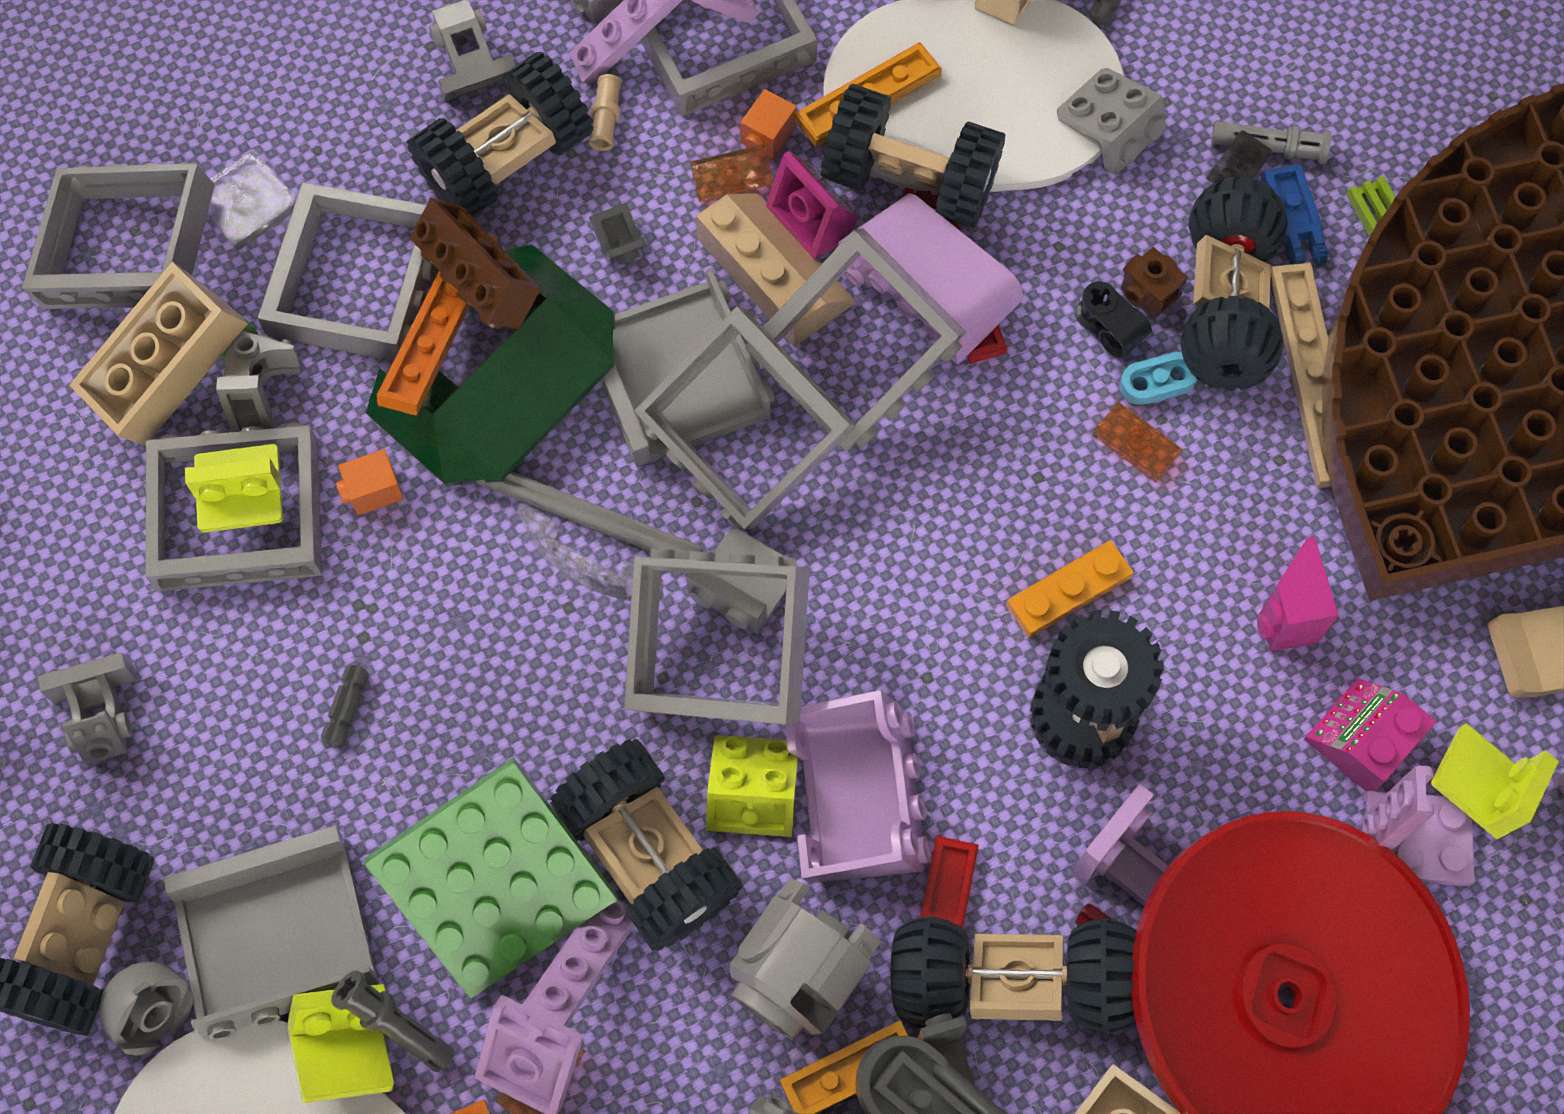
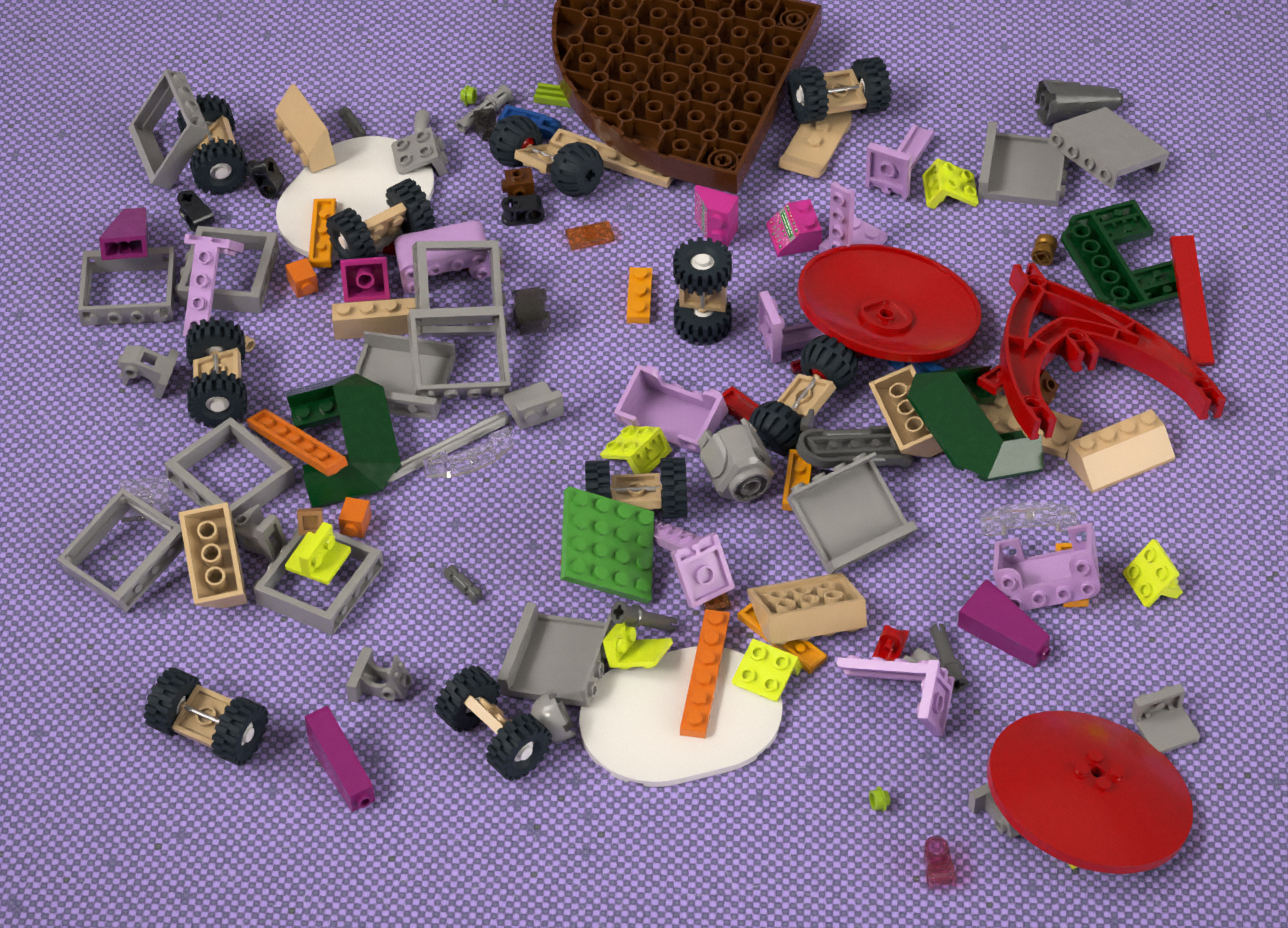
camera: 55 degrees left, 20 degrees down
reddish brown brick [410,198,541,330] -> none
dark grey bracket [589,202,646,265] -> none
light grey window [624,549,810,724] -> none
clear orange plate [690,144,773,202] -> none
medium azure plate [1119,352,1197,405] -> none
neon yellow bracket [1431,724,1559,839] -> none
none -> medium nougat tile [297,508,323,535]
none -> light grey arm [414,109,430,133]
none -> lime plate [460,85,477,106]
none -> clear smoke brick [511,286,551,336]

